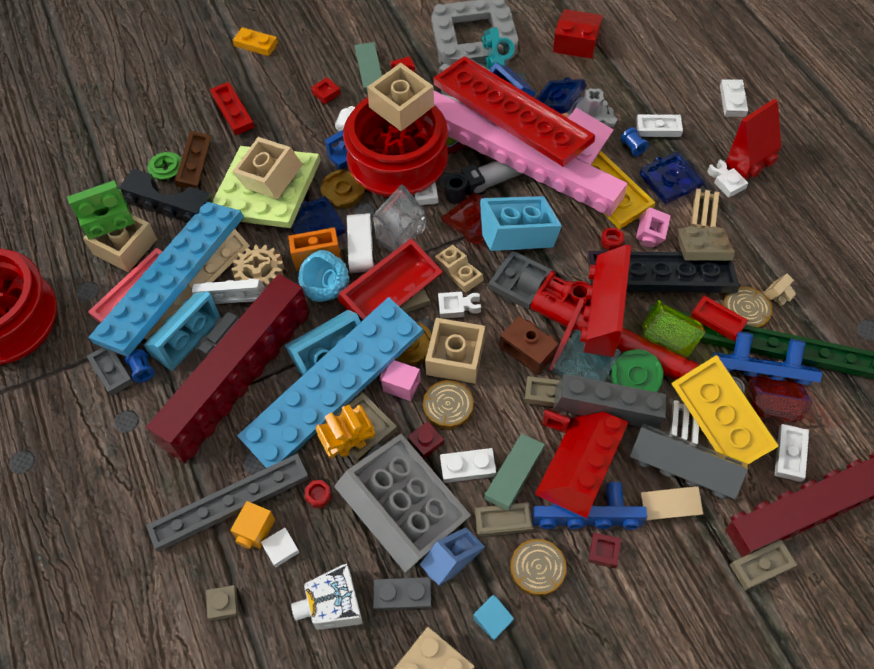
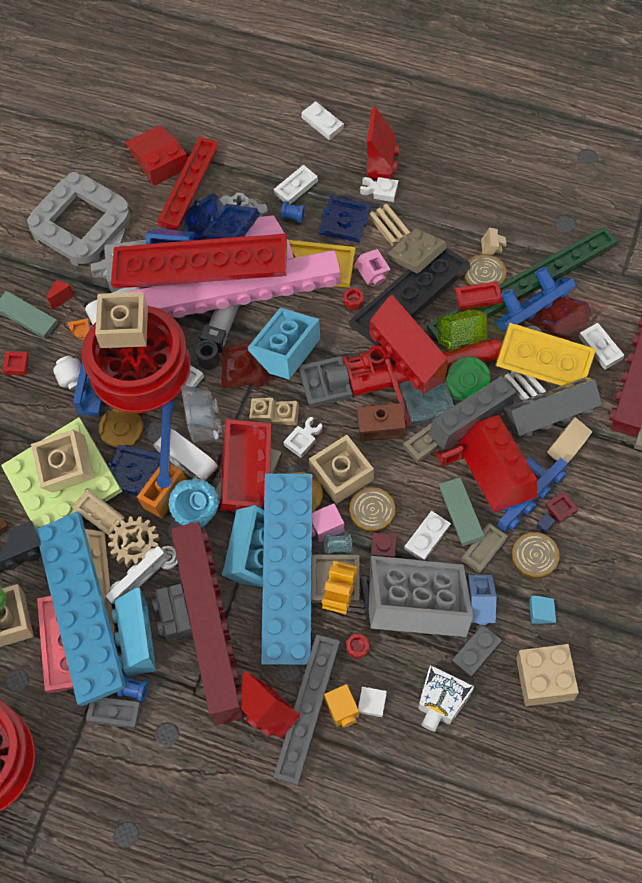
camera: 45 degrees left, 5 degrees up
dark tan plate [206,585,239,621] -> none
teal plate [481,27,515,70] -> none
none -> tan plate [72,489,124,535]
none -> red plate [157,136,219,231]
none -> blue bar [157,401,174,488]
none -> clear blue plate [203,204,261,240]
none -> red slope [241,671,300,739]
none -> clear light blue bush [324,533,352,555]
none -> dark blue piece [536,514,555,534]

